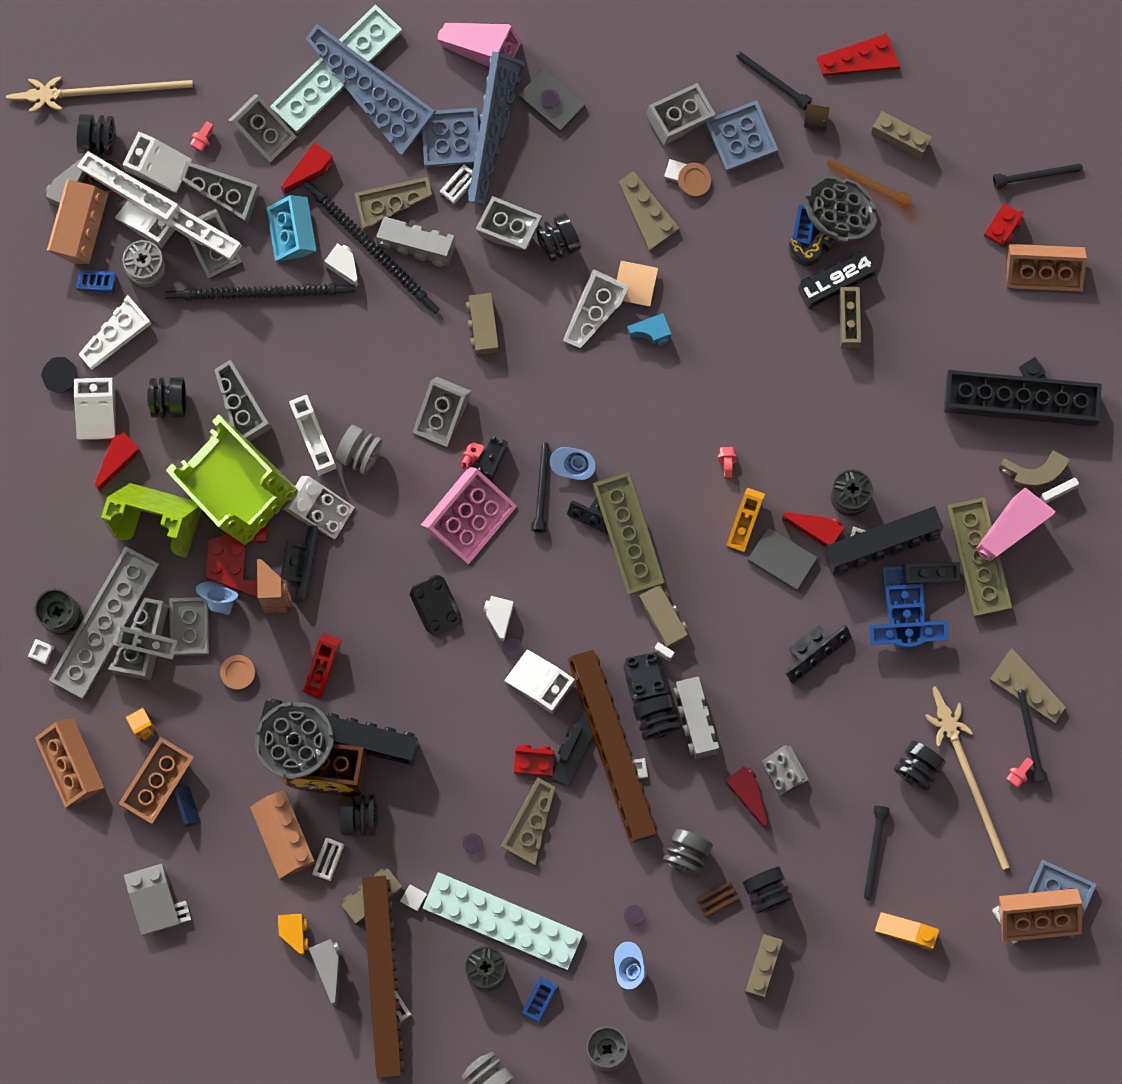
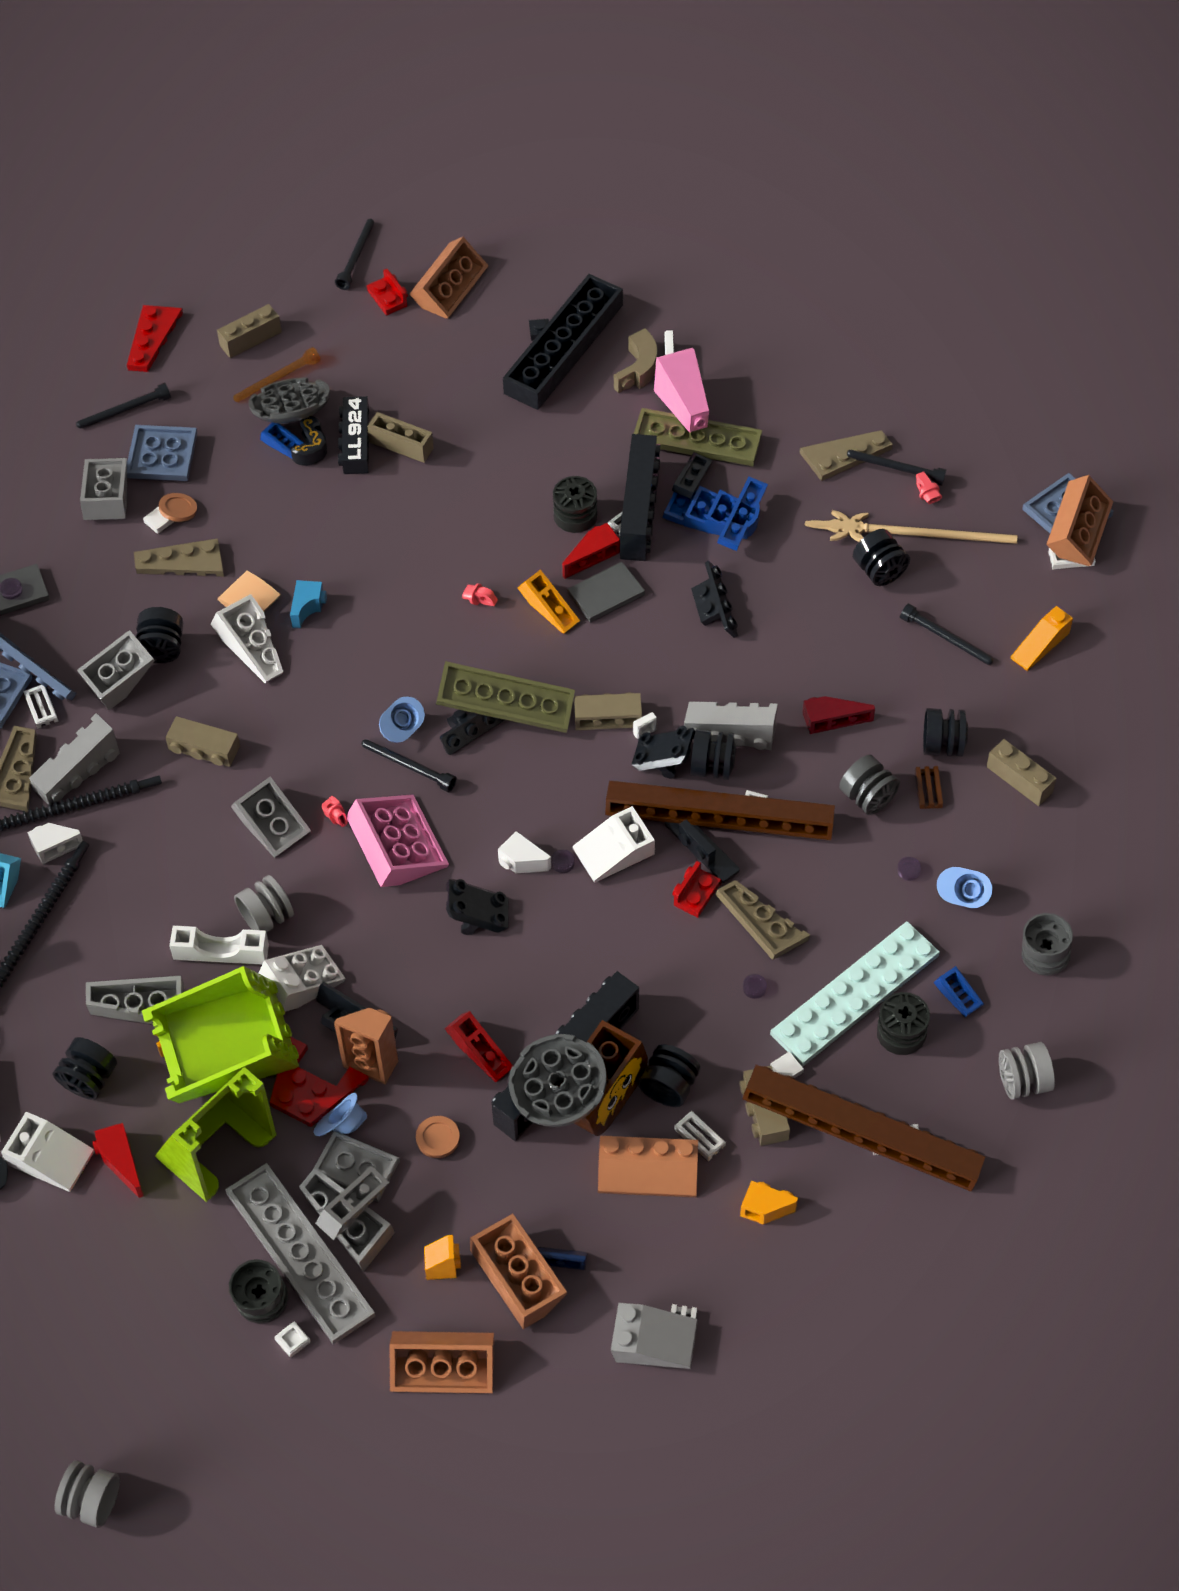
camera: 65 degrees left, 20 degrees down
light grey slope [309,939,342,1007] -> none
black hinge [477,436,508,481] -> none
light grey bracket [762,745,809,795] -> none
dark brown piece [804,104,830,131] -> none

